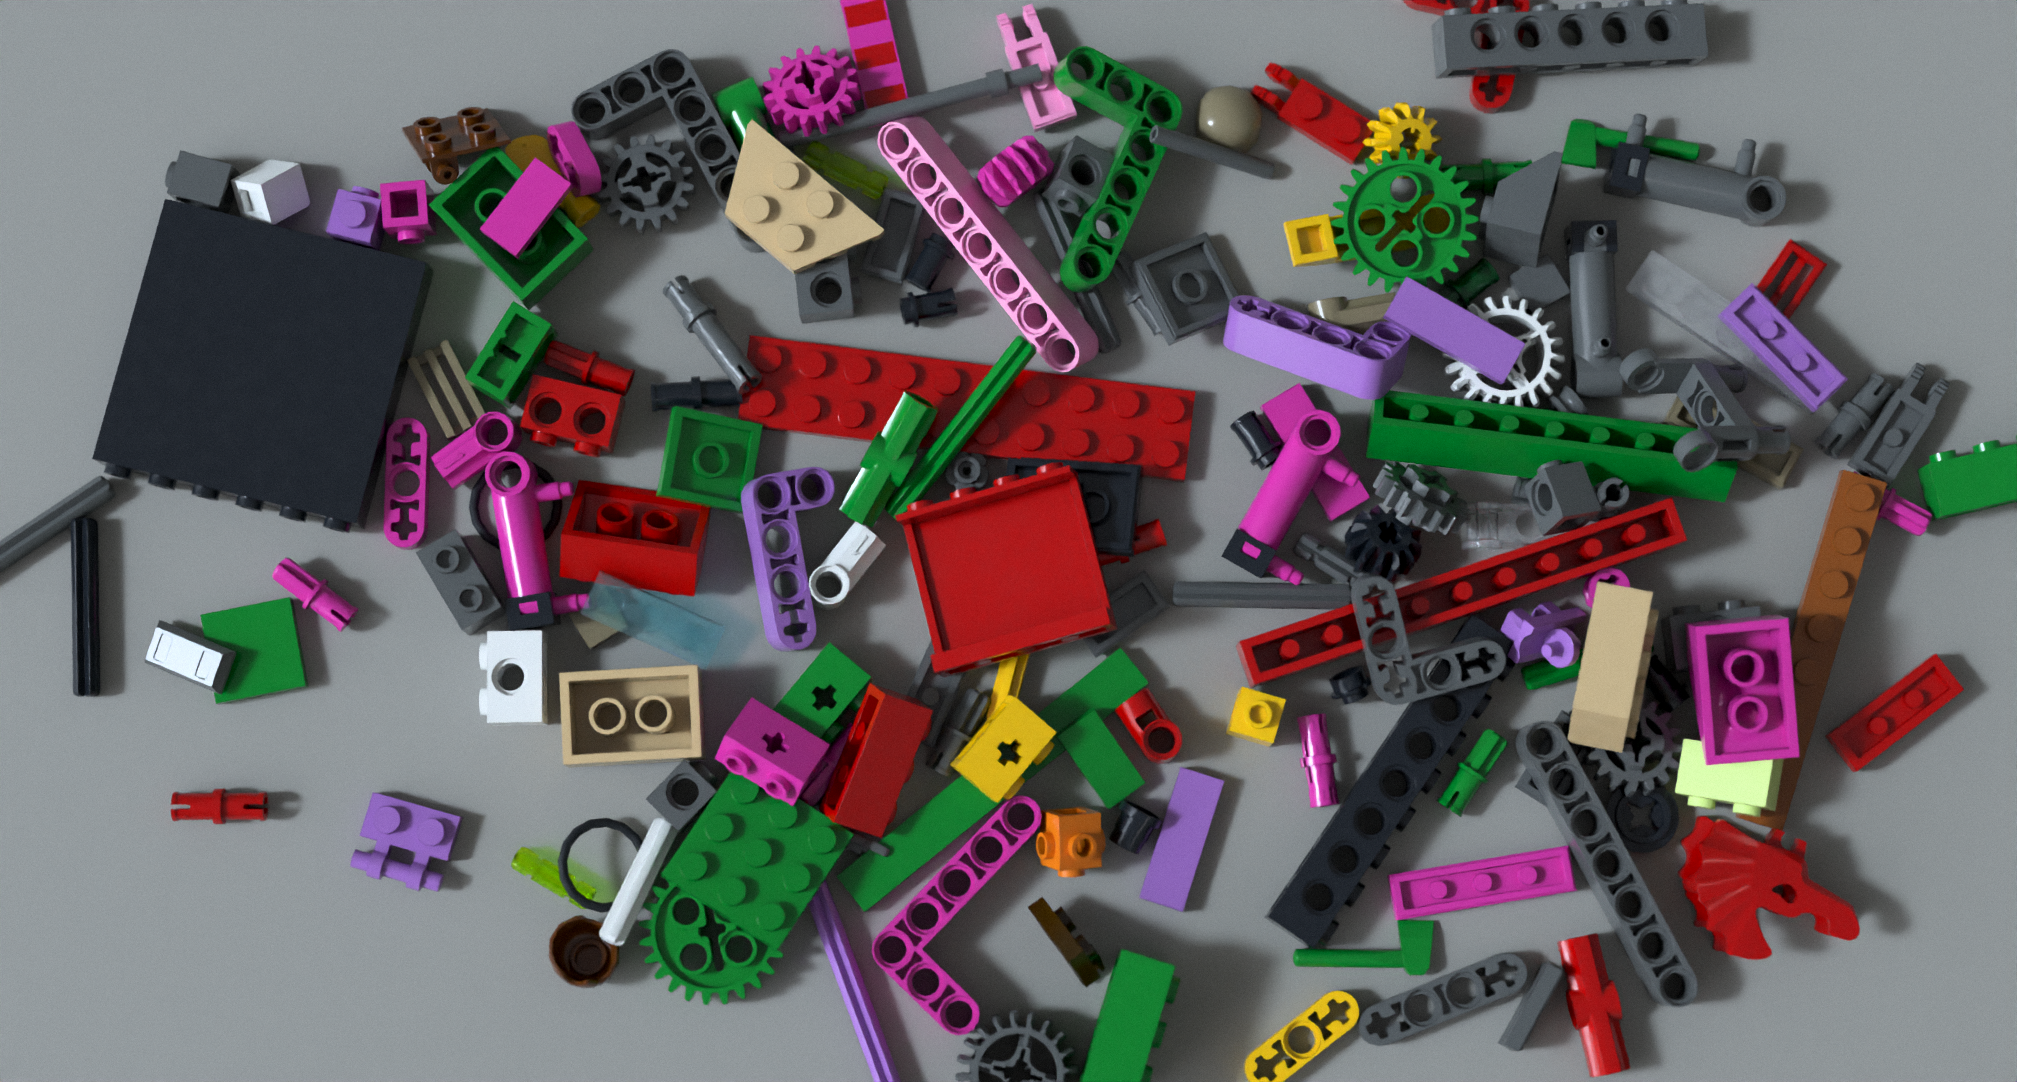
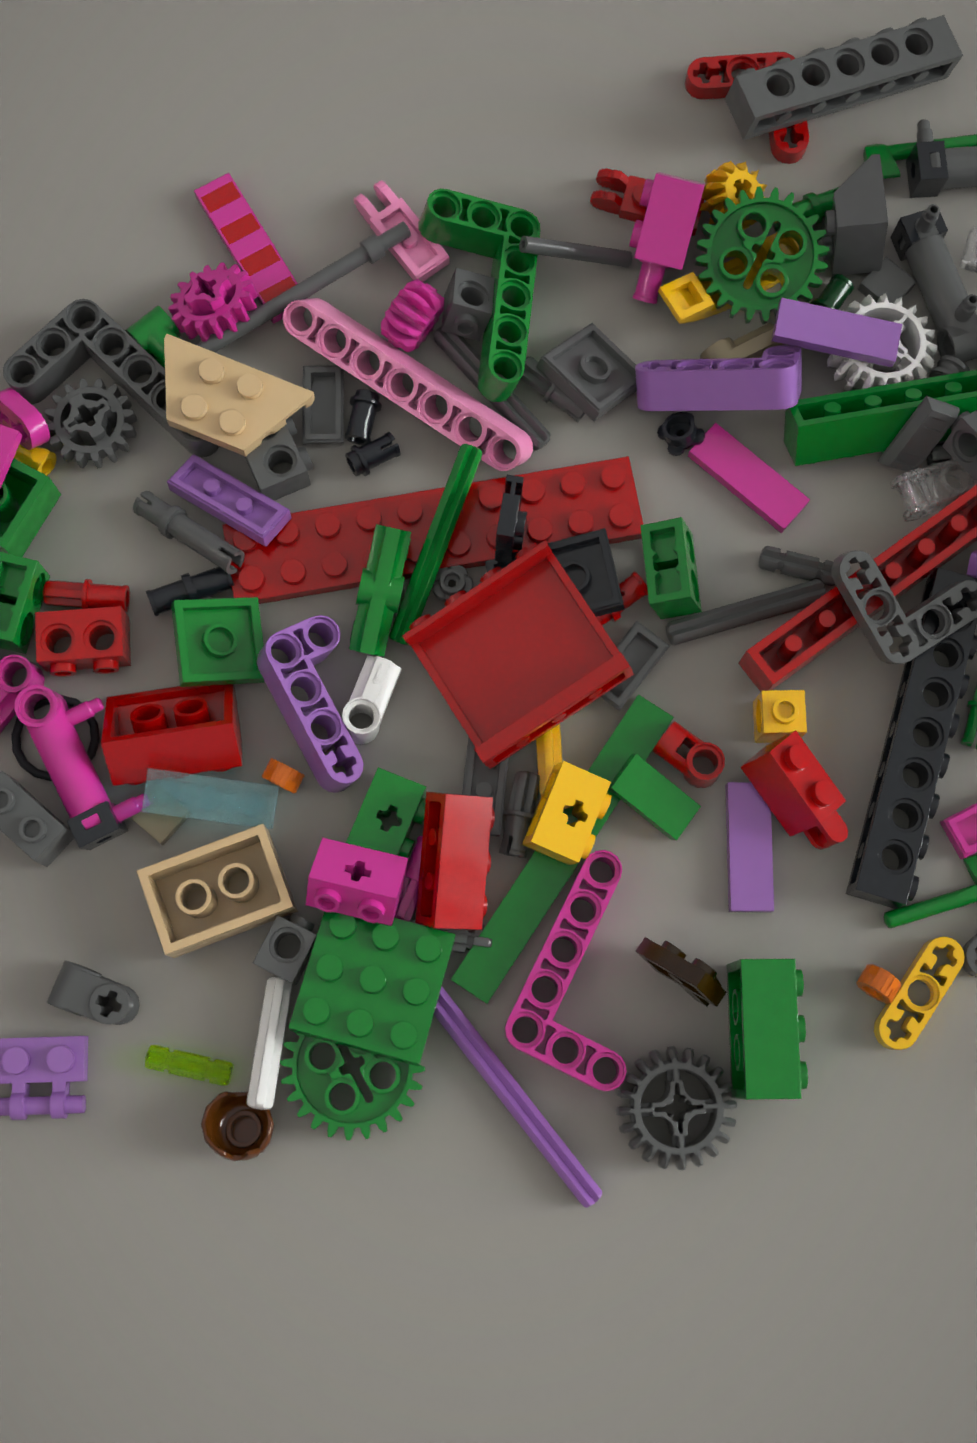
camera: 20 degrees left, 5 degrees down
white brick [479,630,548,726] -> none
black piece [558,818,643,913] -> none
clear neon green axle [803,141,889,199] -> none
orange brick [1036,806,1106,877] -> none
black piece [1109,799,1163,854] -> none
dark tan hair [1195,85,1262,154] -> none
dark pink piece [1221,410,1360,586] -> none
black pin [1230,410,1282,470] -> none
dark pink pin [1297,713,1340,808] -> none
black plate [1329,666,1372,704] -> none
black gear [1344,504,1422,583] -> none
dark grey gear [1372,461,1470,536] -> none
none -> dark grey piece [47,960,140,1025]
none -> medium lavender tile [167,454,292,547]
none -> orange axle [262,758,305,794]
none -> black plate [495,475,527,563]
none -> dark pink brick [629,172,705,304]
none -> green brick [640,517,702,620]
none -> black plate [657,412,705,456]
none -> red brick [740,730,848,850]
none -> orange axle [856,964,901,1004]
none -> dark grey tile [878,396,960,474]

